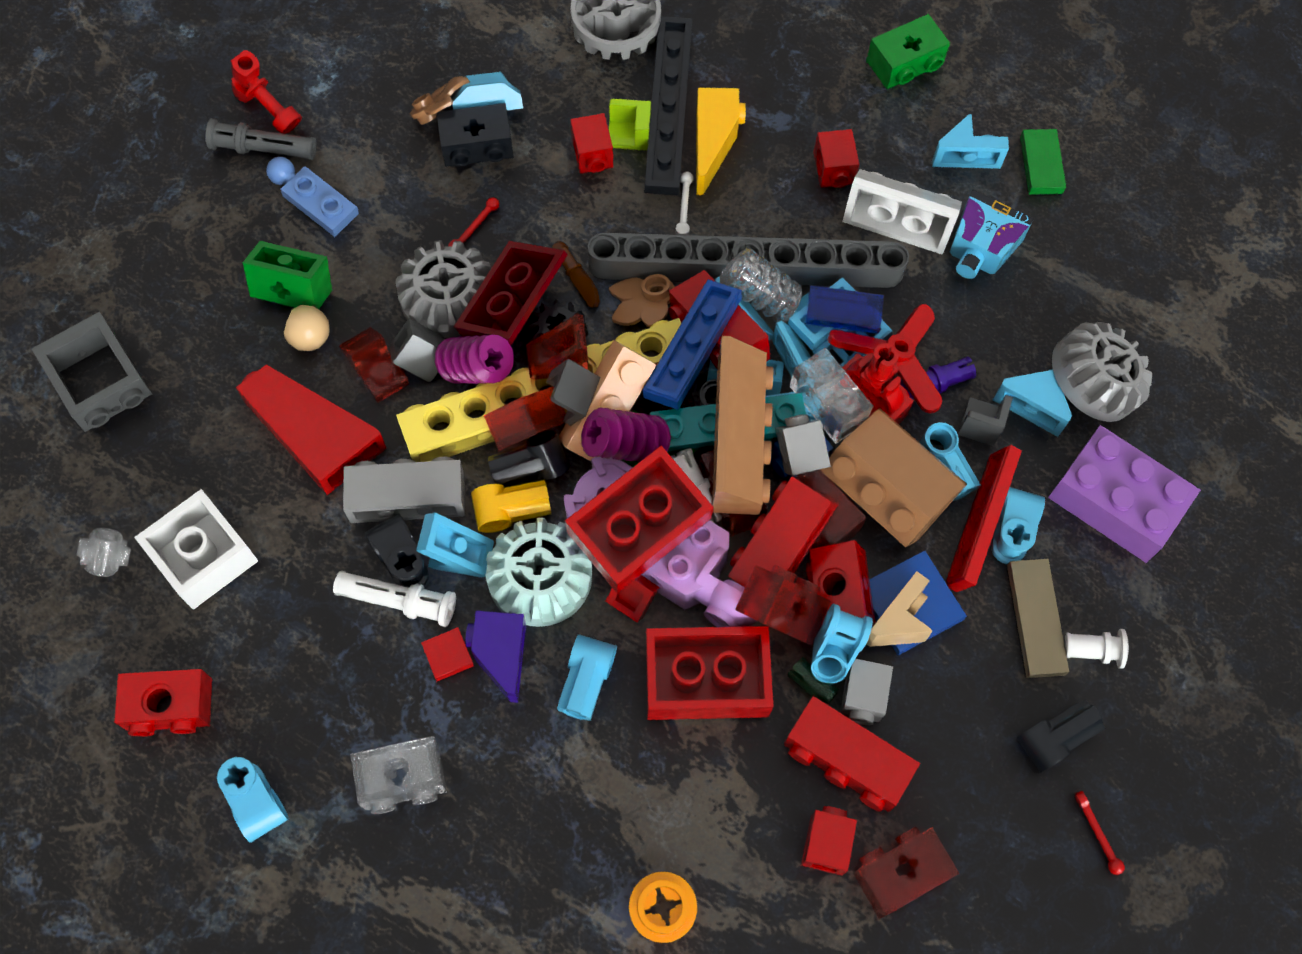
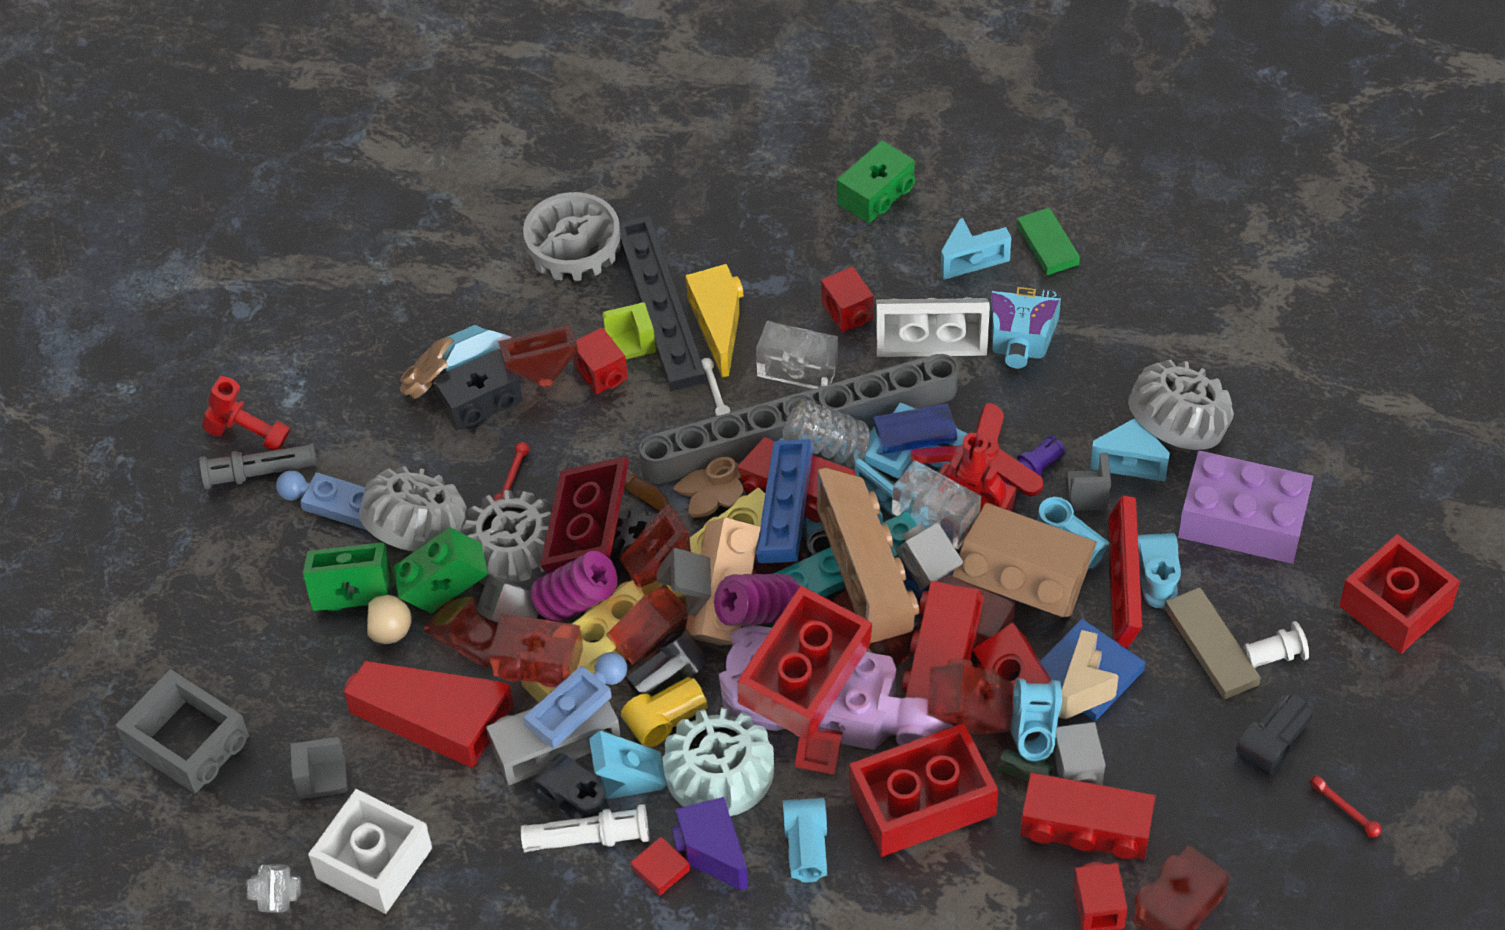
camera: 15 degrees left, 15 degrees down
none -> dark grey panel [290,737,348,799]
none -> light grey gear [359,466,467,552]
none -> green brick [393,527,488,613]
none -> clear red brick [489,614,583,688]
none -> clear red slope [498,324,578,388]
none -> medium blue plate [523,652,627,750]
none -> clear brick [756,321,838,389]
none -> red brick [1339,534,1460,654]

